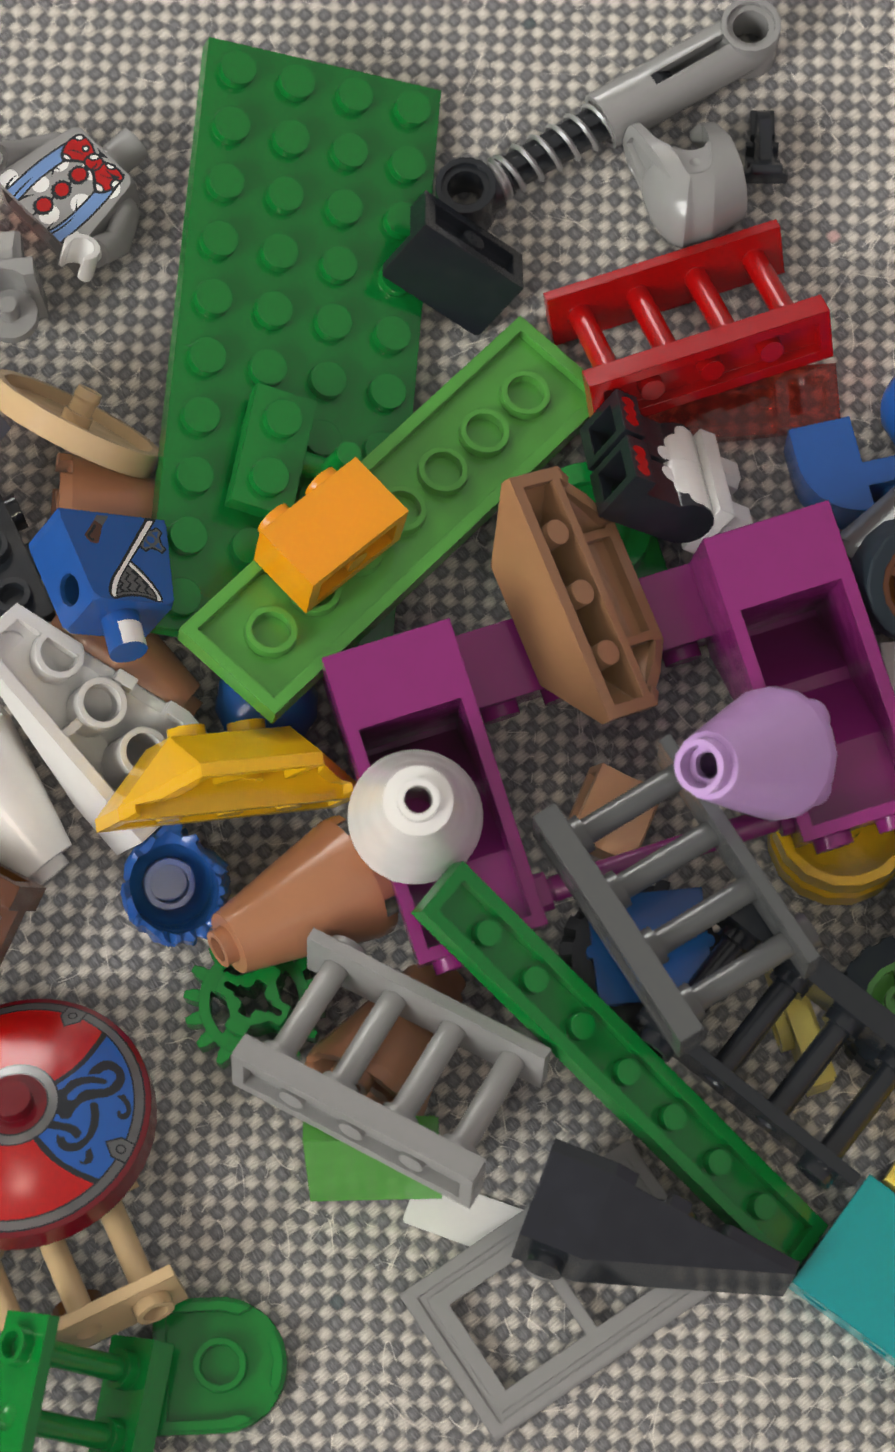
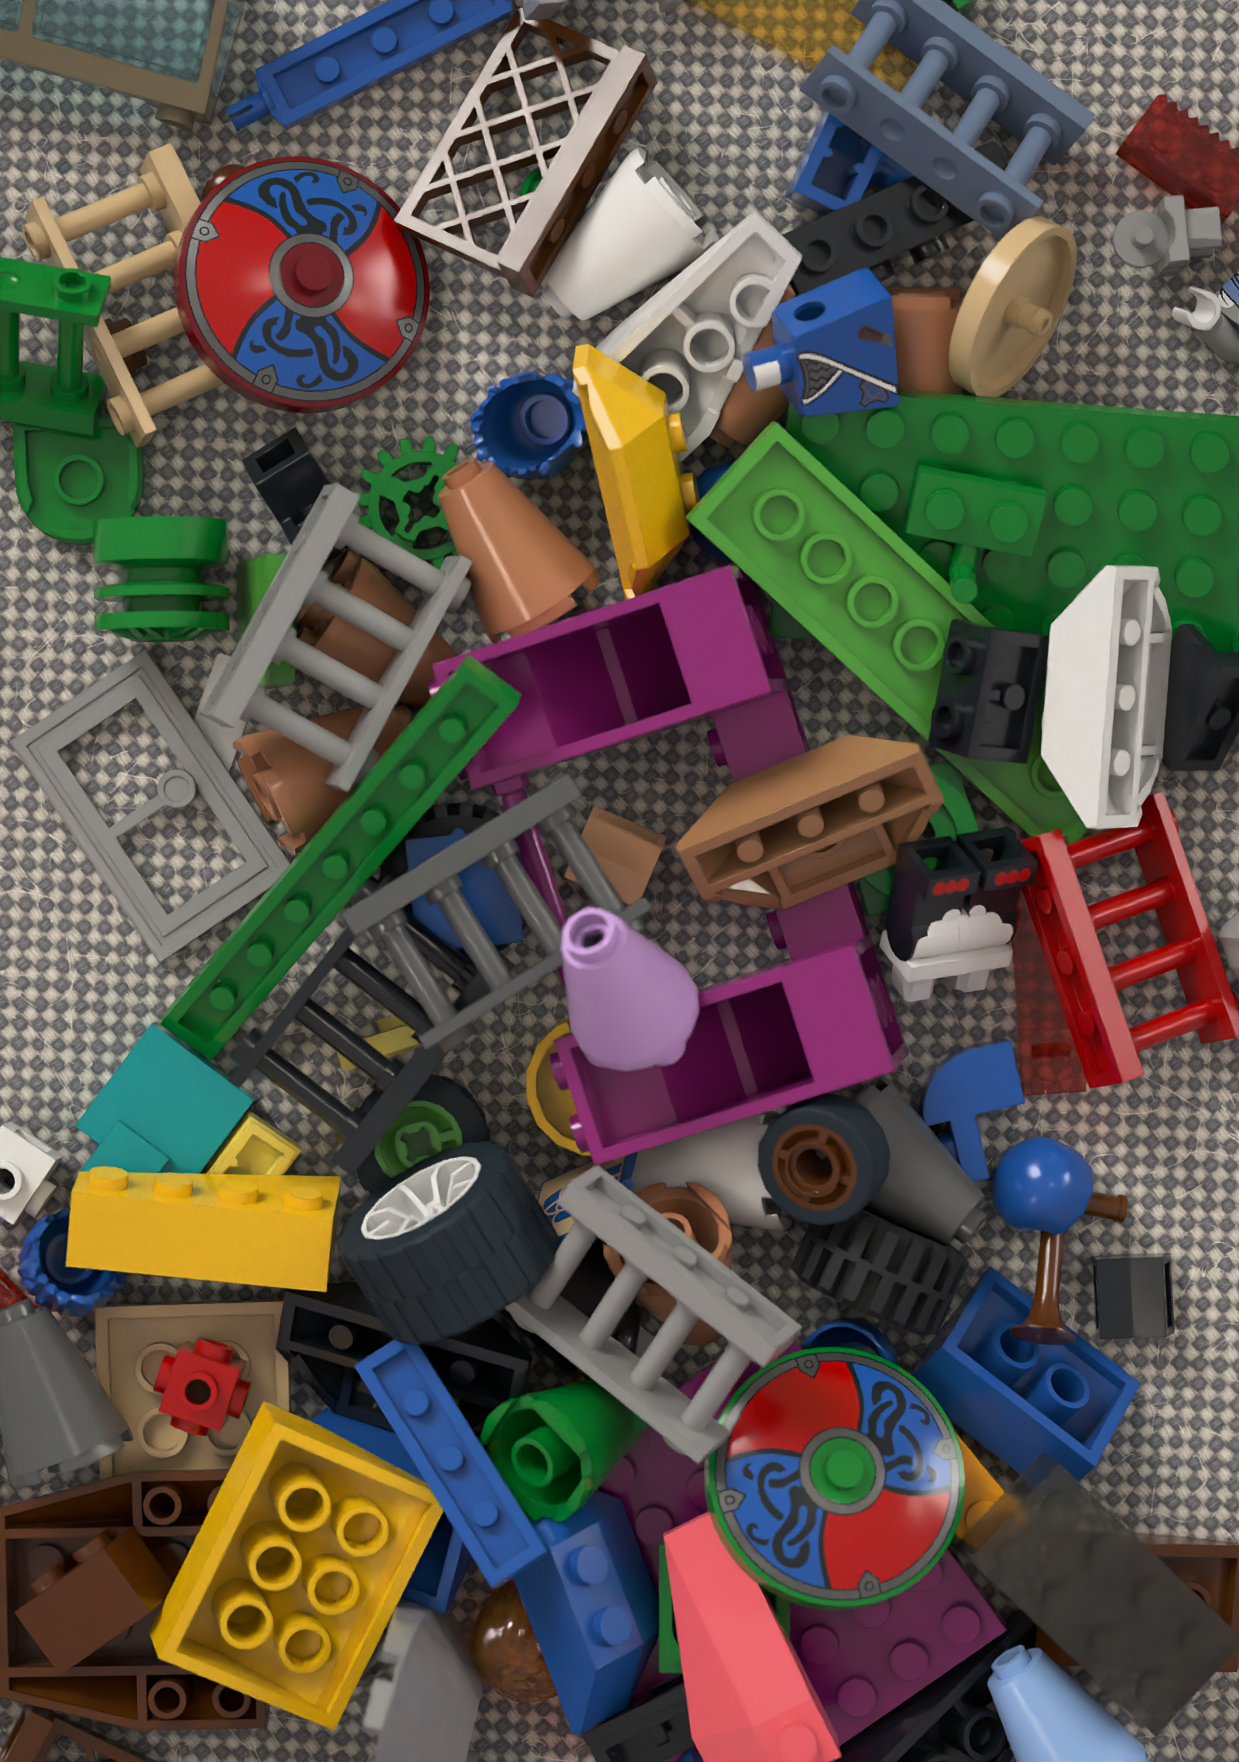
camera: 90 degrees right, 15 degrees up
light orange brick [254,457,409,614] -> none
white cone [348,749,483,884] -> none
black wedge [511,1138,800,1297] -> none
none -> green wheel [93,516,230,642]
none -> nougat cone [233,705,412,855]
none -> black brick [242,427,348,562]
none -> black bracket [928,619,1050,764]
none -> white wedge [1041,565,1172,829]

